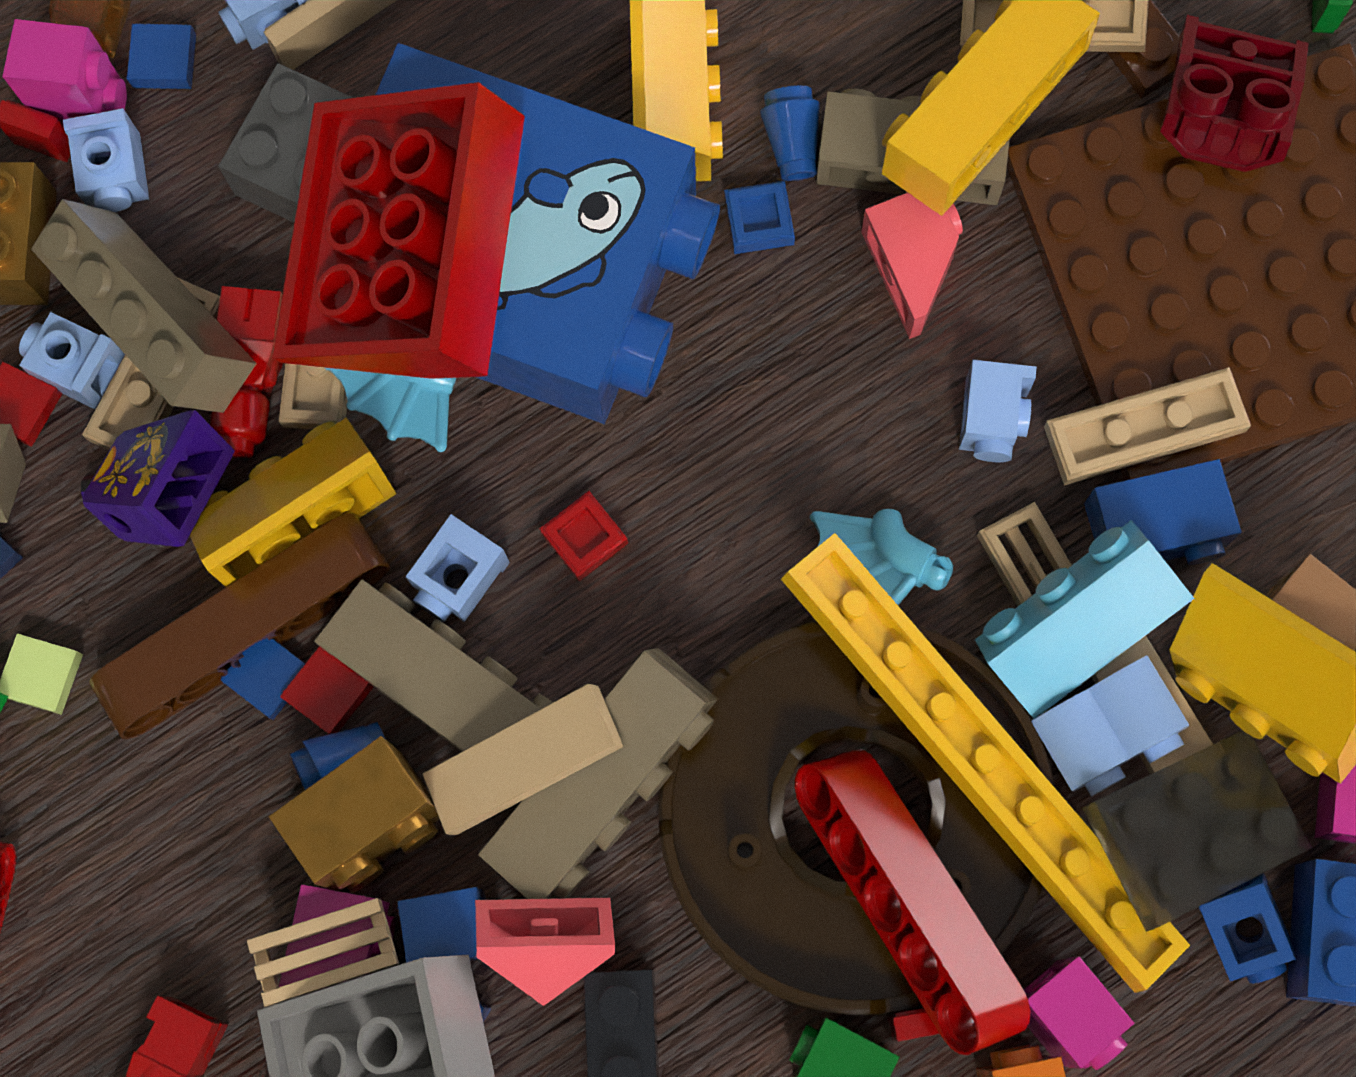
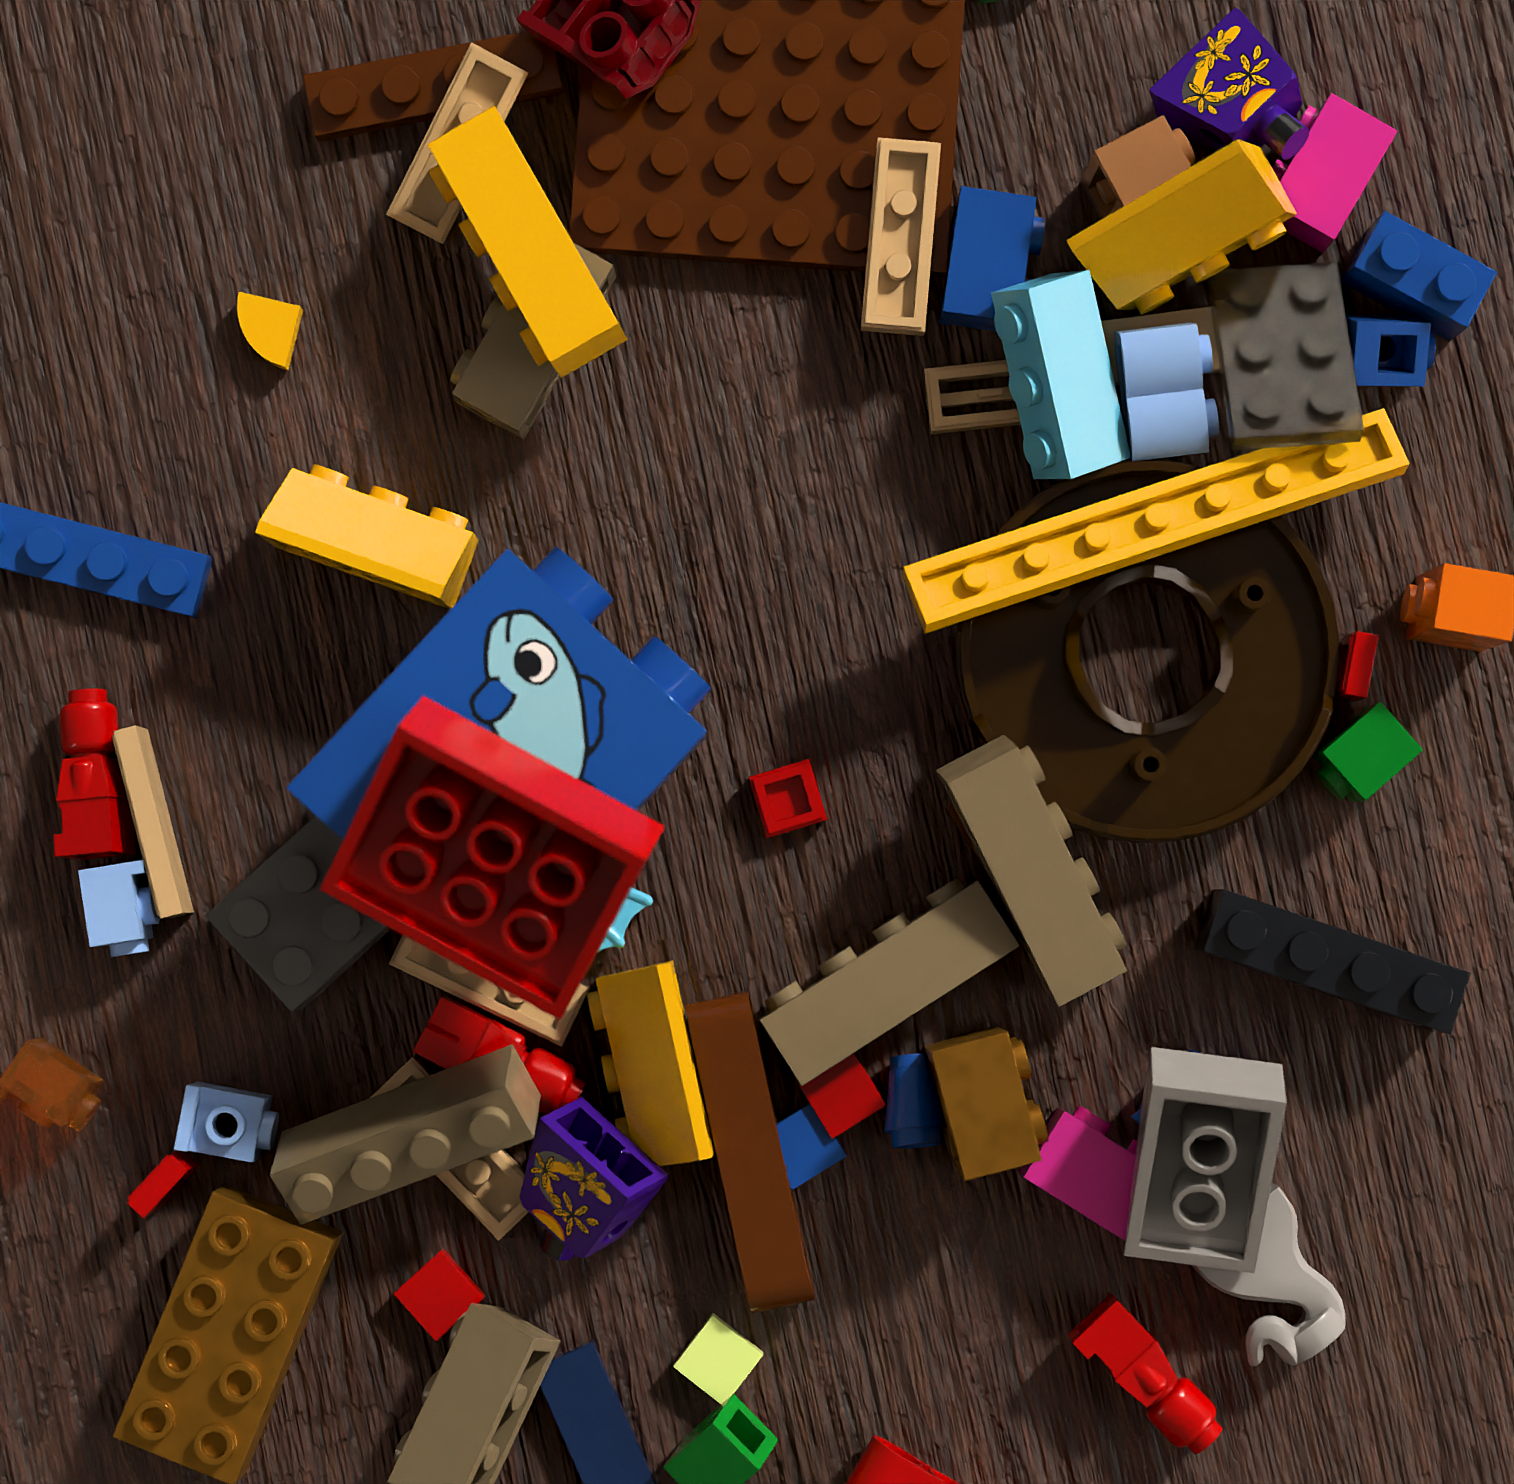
camera: 75 degrees left, 10 degrees up
dark pink brick [2,19,127,126] -> none
light blue brick [19,312,125,410] -> none
blue tile [127,24,196,89] -> none
tan tile [247,898,399,1007] -> none
blue brick [397,887,486,963] -> none
light blue brick [406,514,510,622] -> none
tan tile [422,684,624,835] -> none
coral slope [475,898,615,1006] -> none
blue tile [724,181,795,254] -> none
blue cone [760,85,820,181] -> none
red beam [795,749,1031,1055] -> none
medium azure arm [810,509,953,605] -> none
coral slope [861,193,963,339] -> none
light blue brick [959,360,1037,462] -> none
dark pink brick [1023,956,1135,1070] -> none

